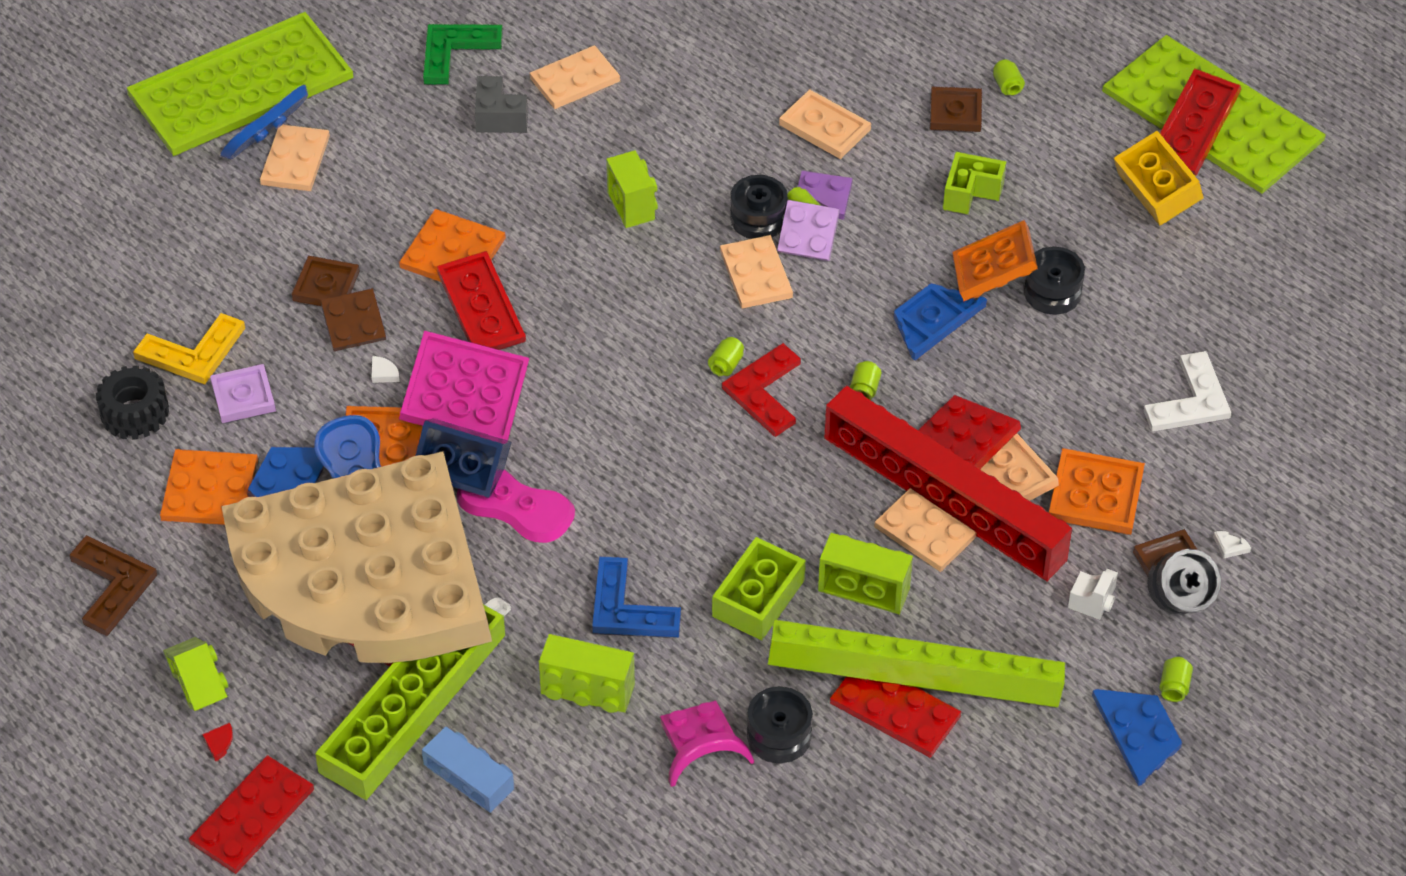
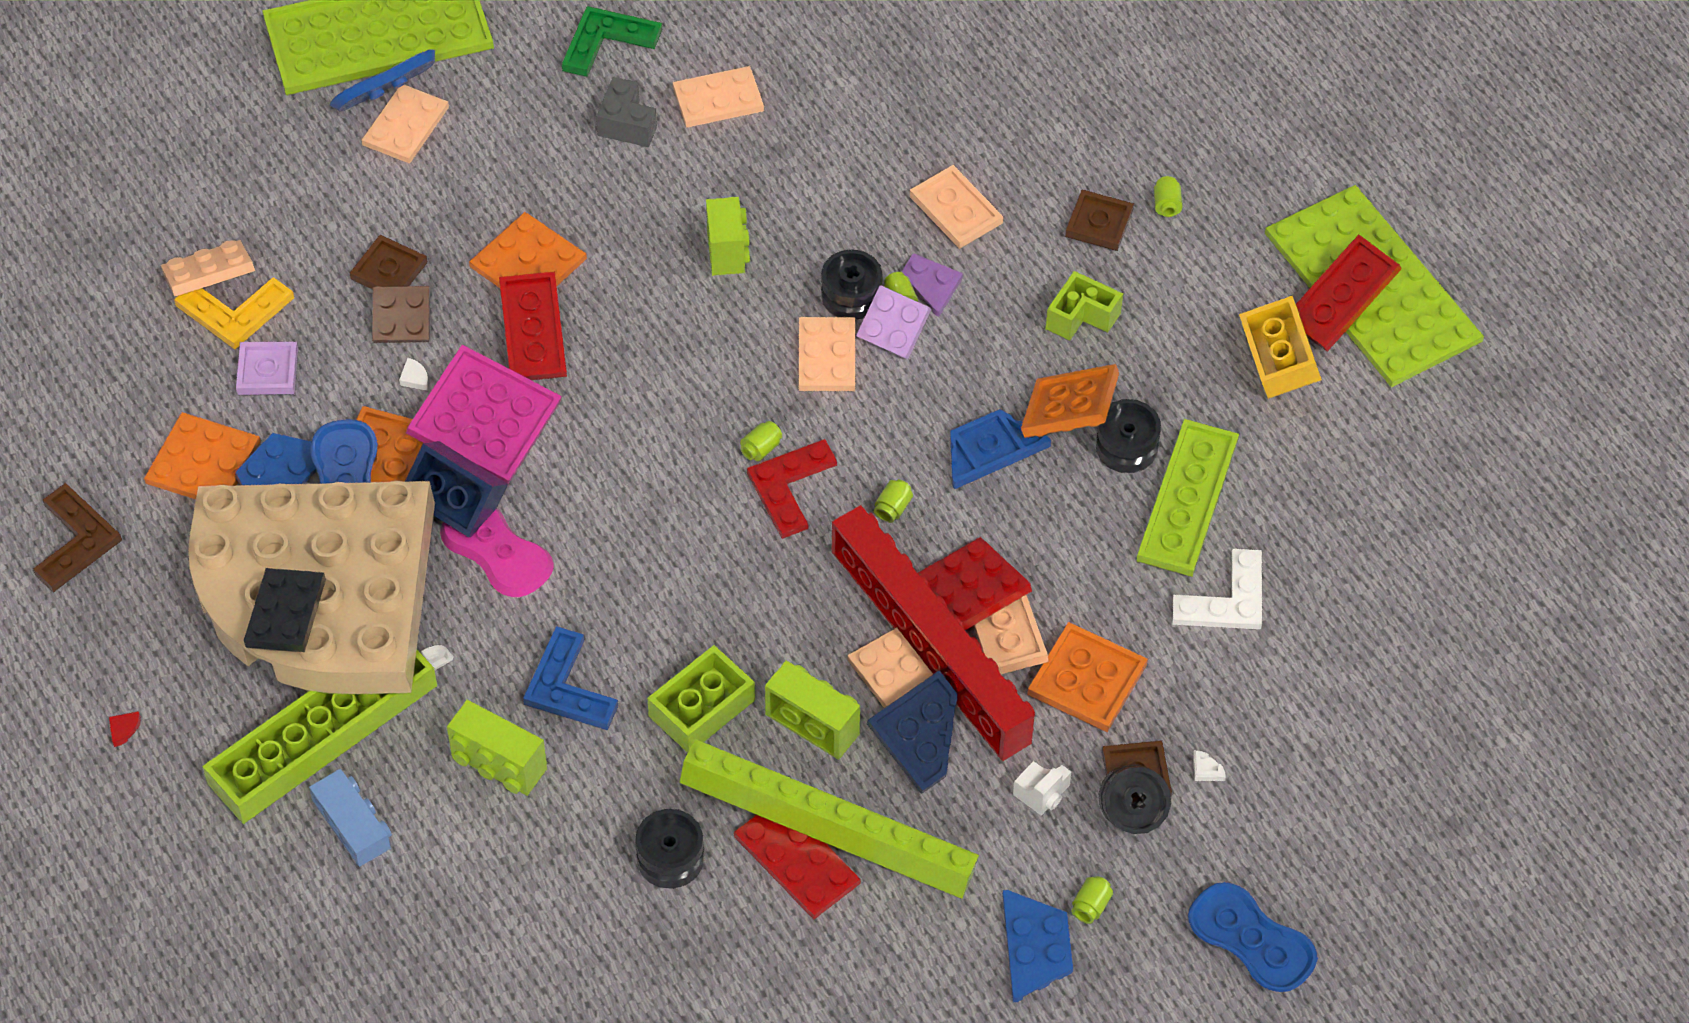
camera: 15 degrees right, 5 degrees up
black tyre [96,366,169,440] -> none
lime brick [163,637,228,711] -> none
red plate [189,755,314,874] -> none
dark pink piece [660,700,754,787] -> none
none -> light nougat plate [161,240,255,297]
none -> black plate [244,568,326,652]
none -> dark blue plate [867,671,957,794]
none -> lime plate [1136,419,1239,577]
none -> blue plate [1188,882,1318,992]

